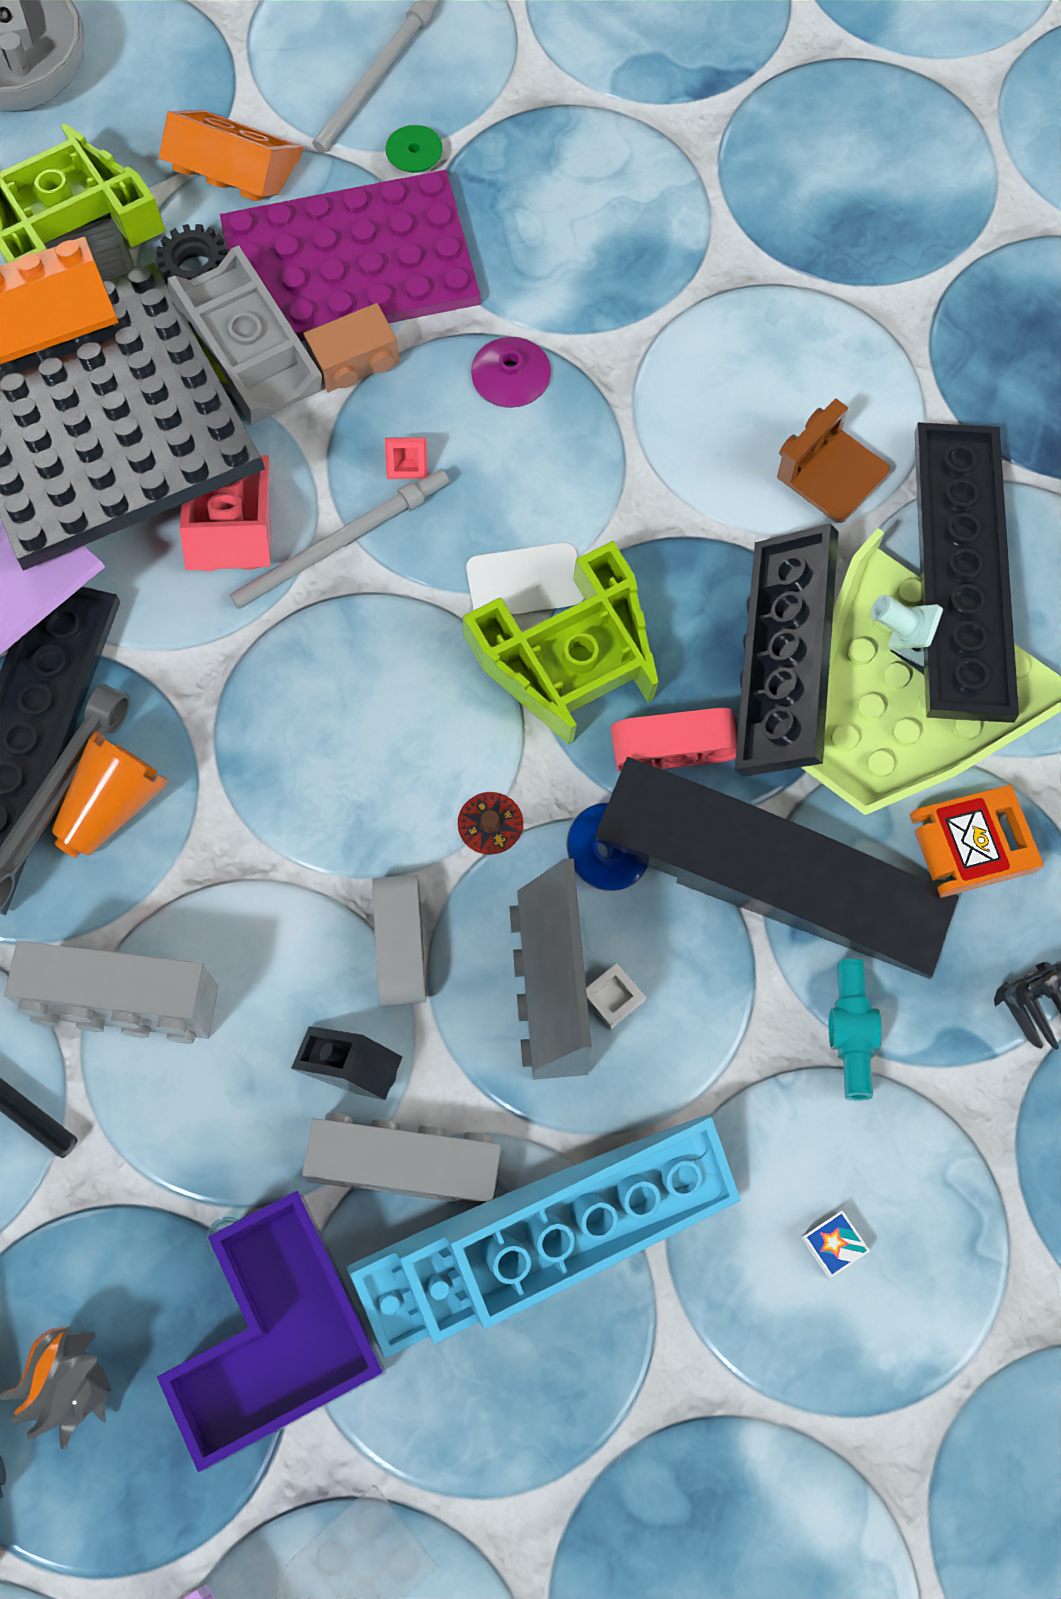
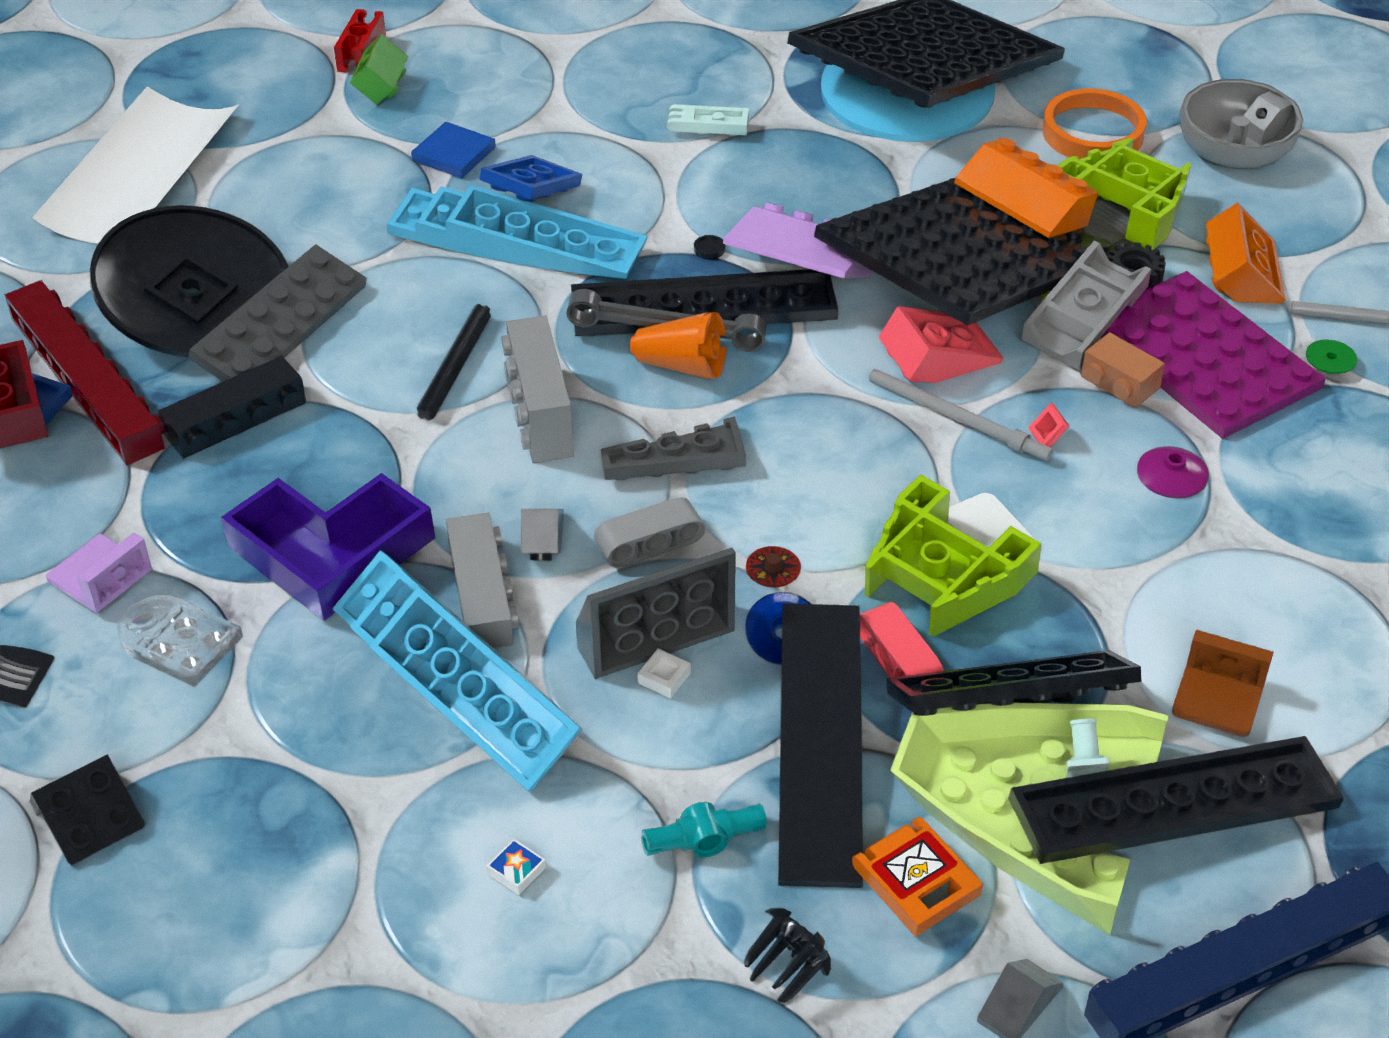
camera: 70 degrees right, 25 degrees down
dark grey hair [0,1327,111,1449] -> none
none -> dark grey wing [601,416,746,480]

